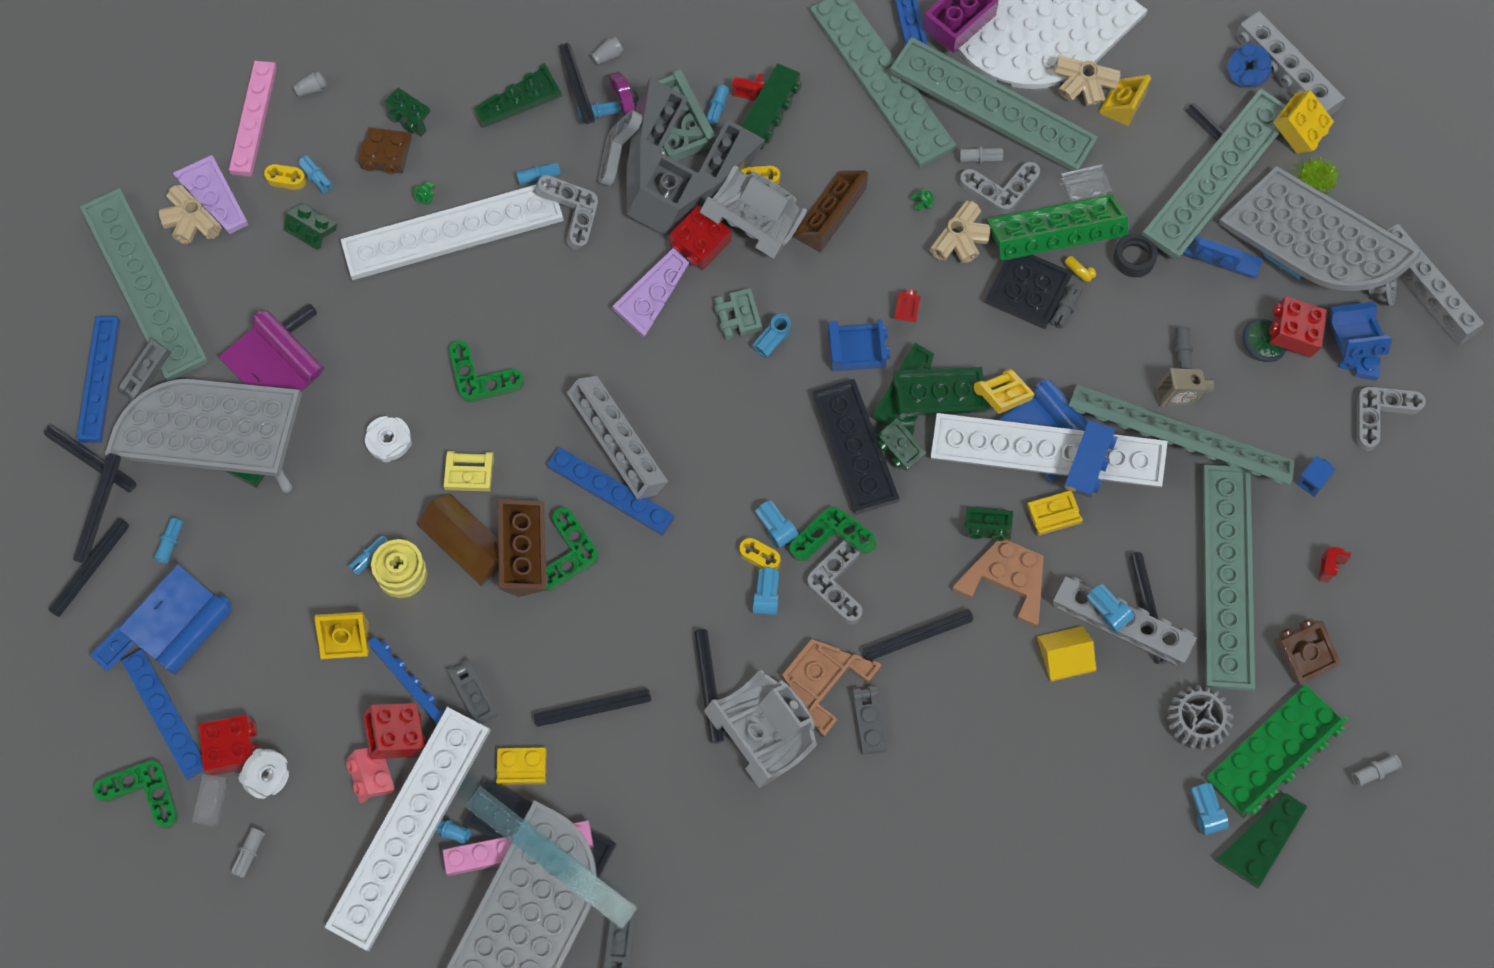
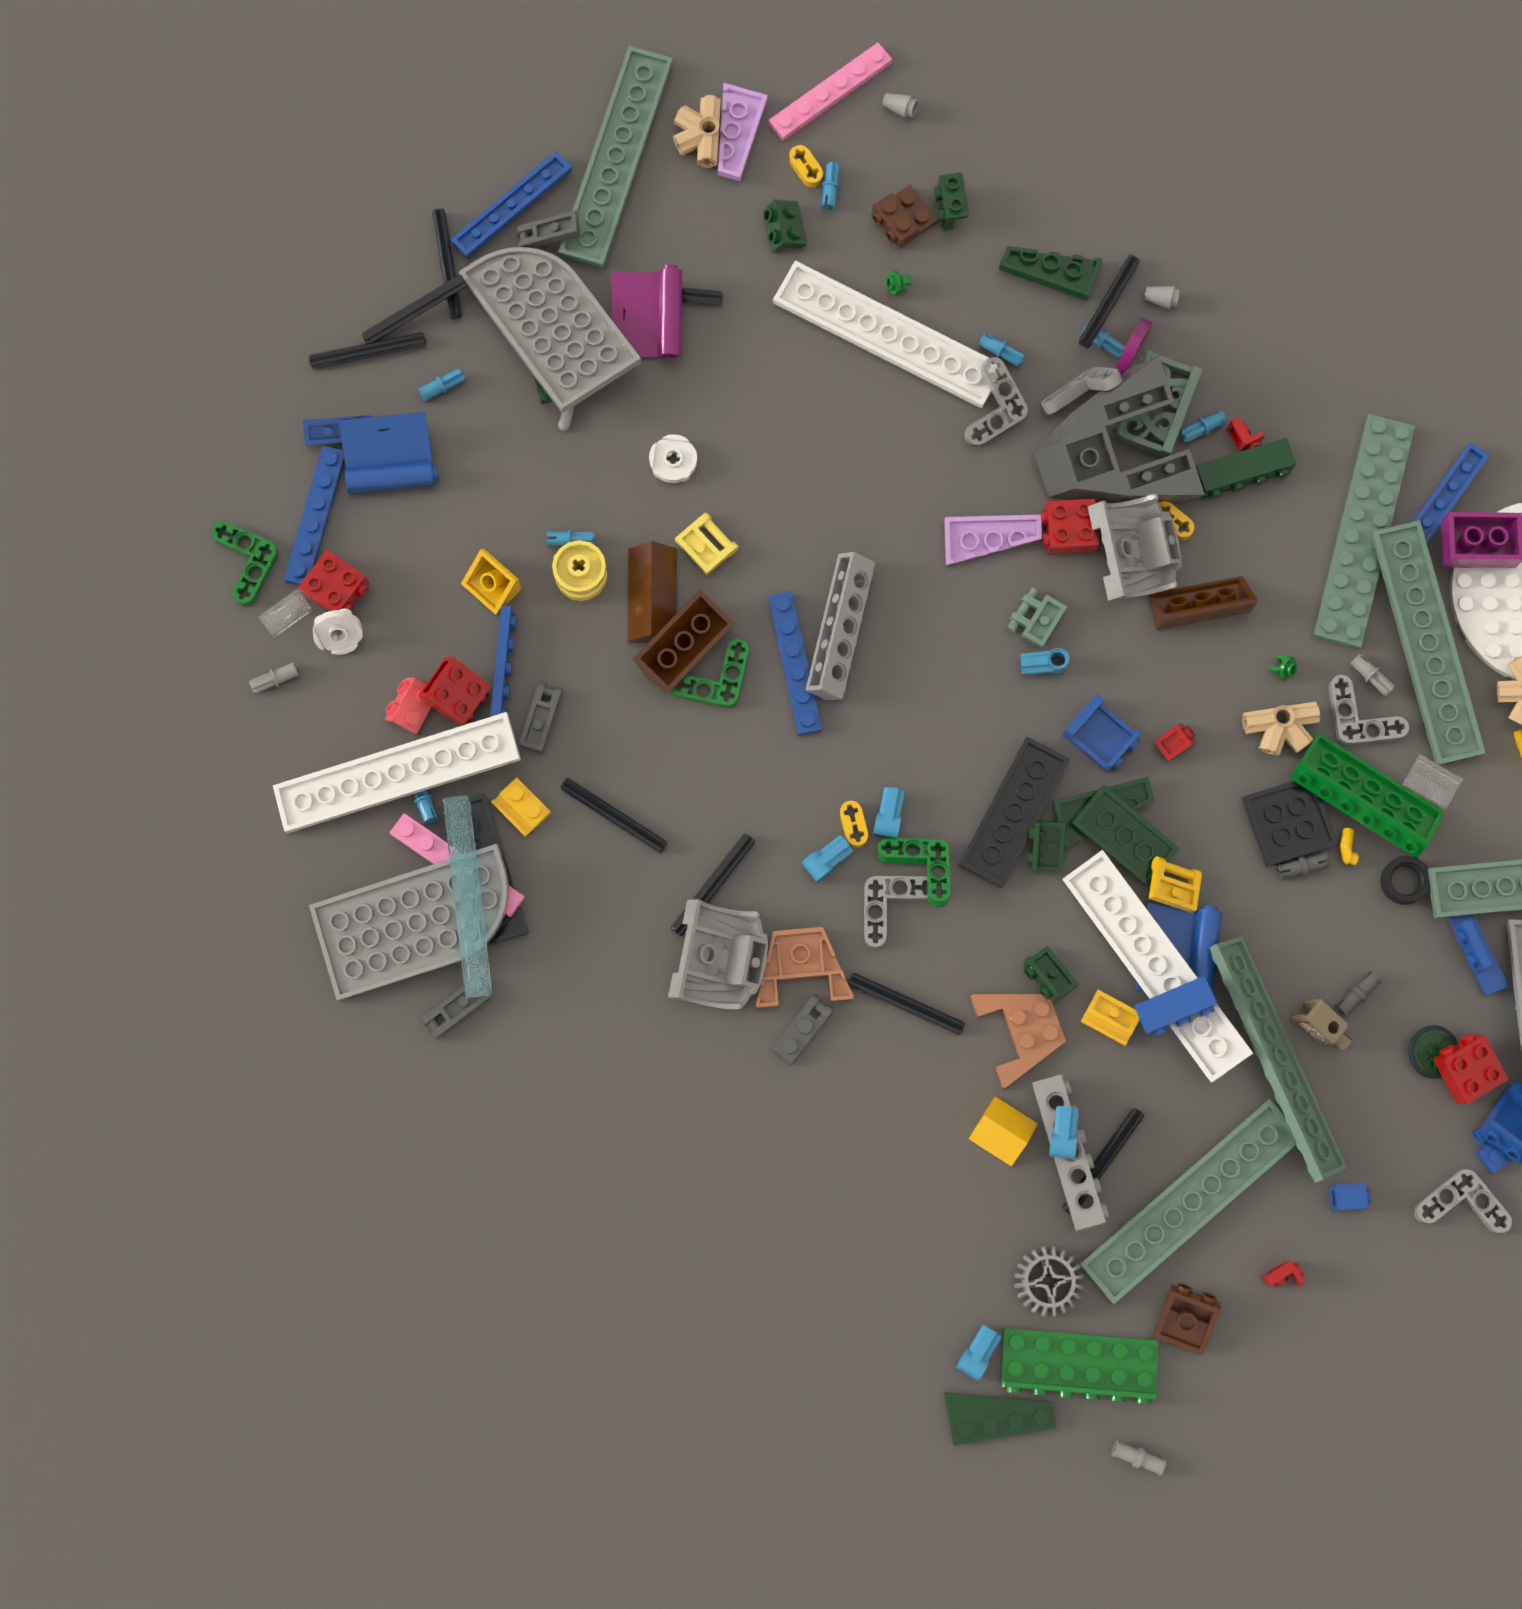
camera: 45 degrees right, 10 degrees up
green beam [449,341,524,403] -> none

